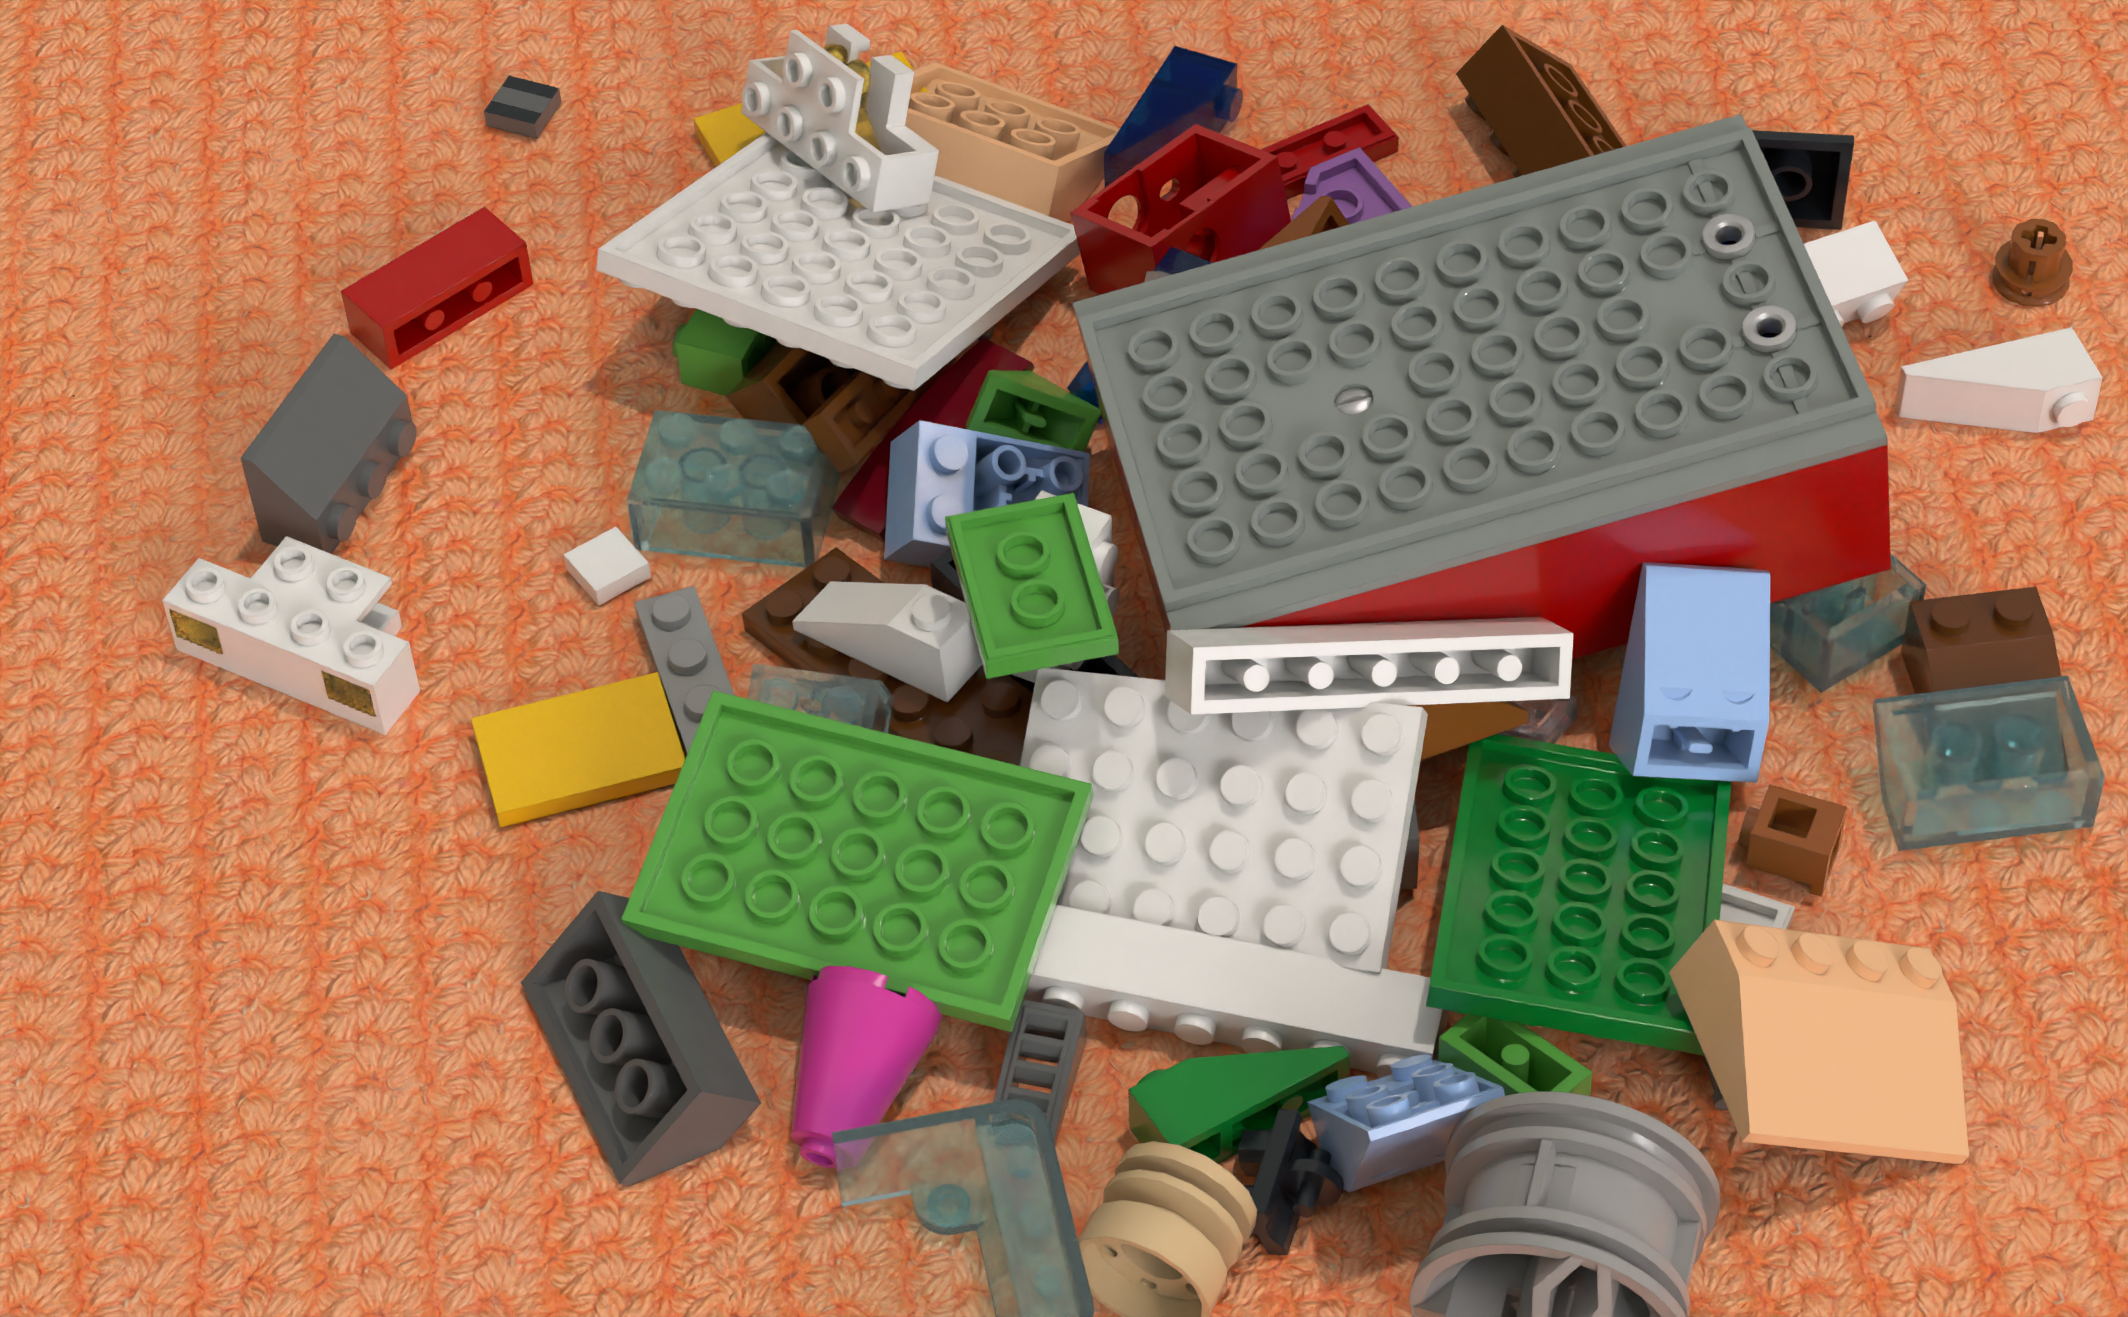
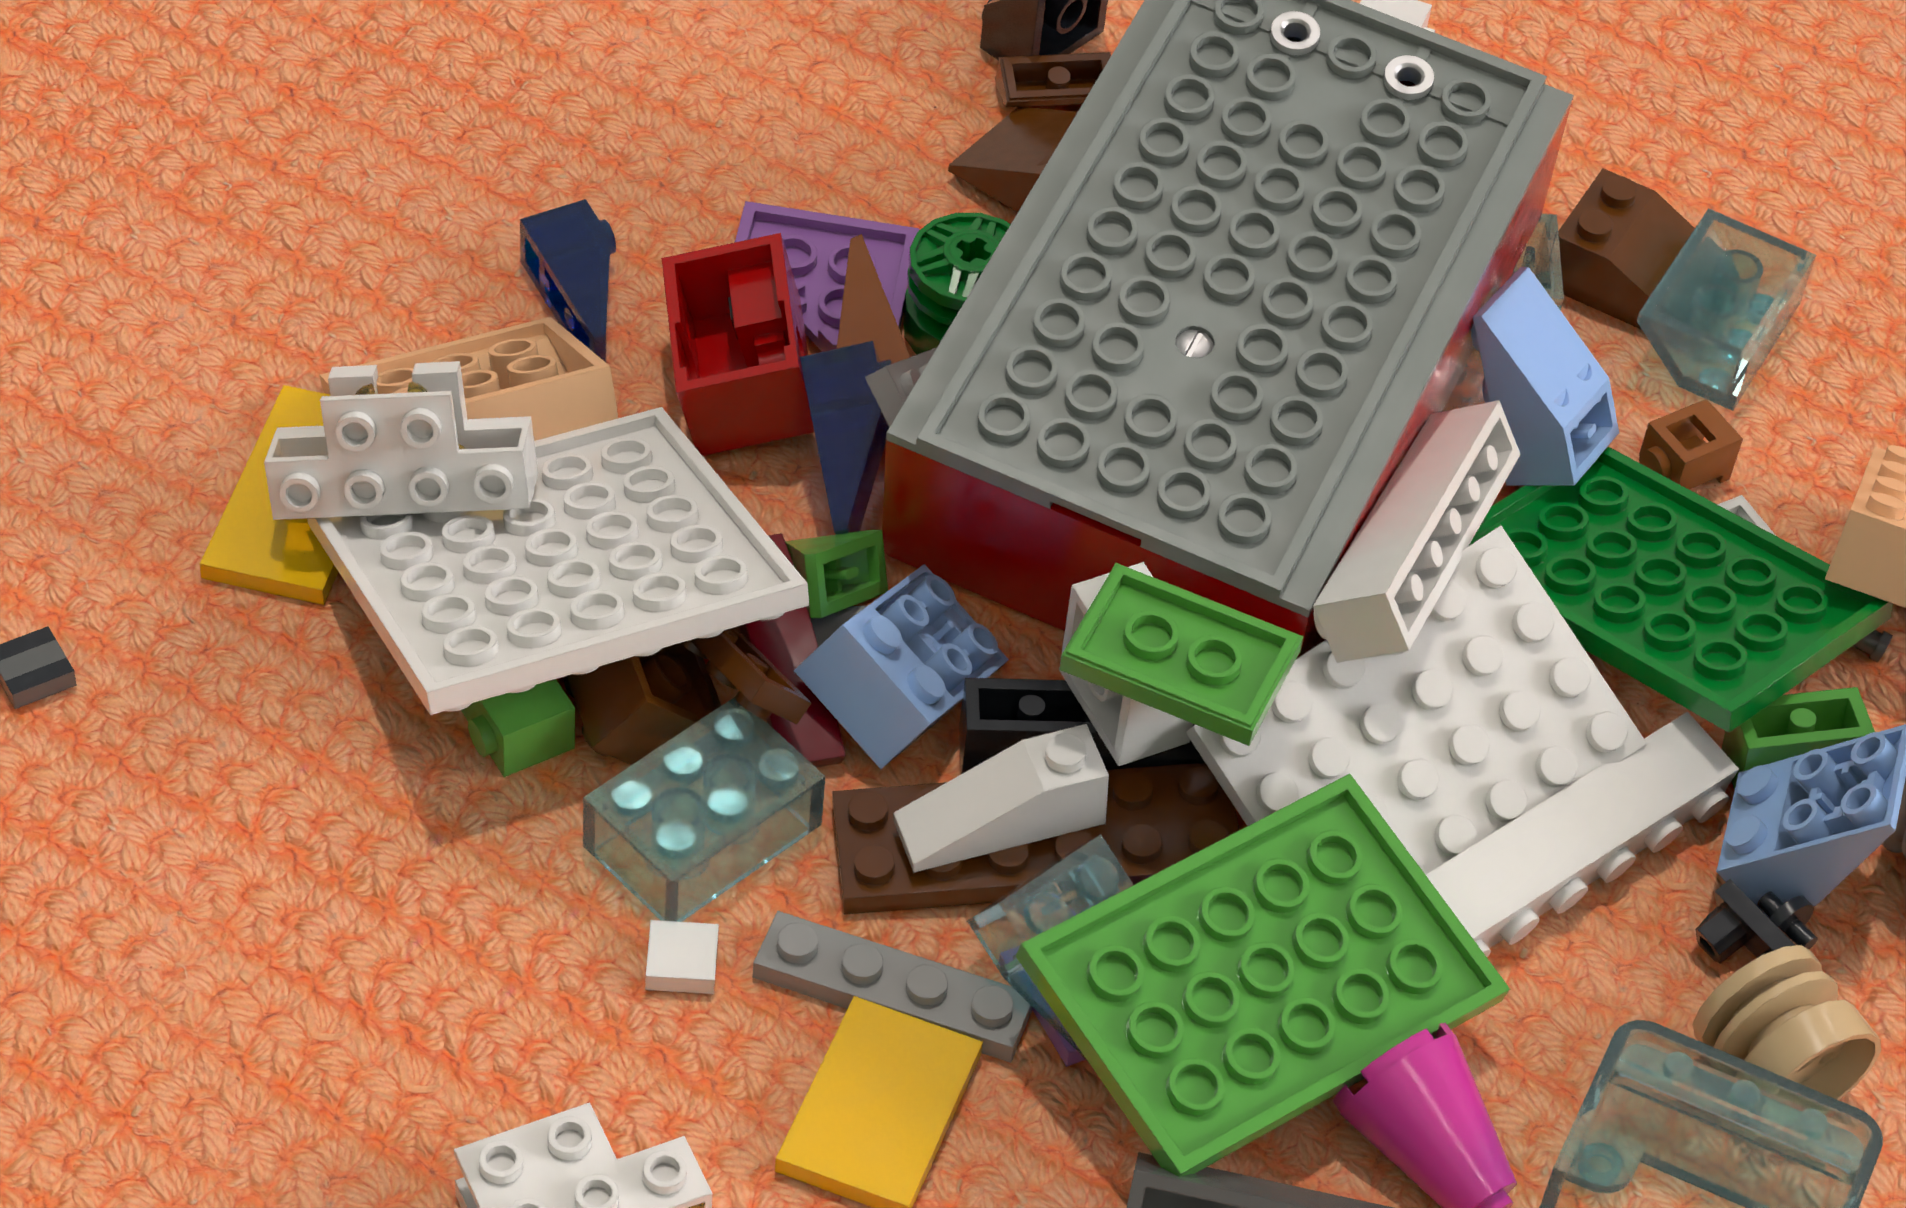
camera: 60 degrees left, 0 degrees up
dark grey slope [240,334,416,554] -> none
red brick [341,207,533,370] -> none
dark grey slope [986,1000,1087,1152] -> none
green slope [1128,1046,1350,1164] -> none
red tile [1260,104,1399,199] -> none
reddish brown slope [1456,25,1626,178] -> none

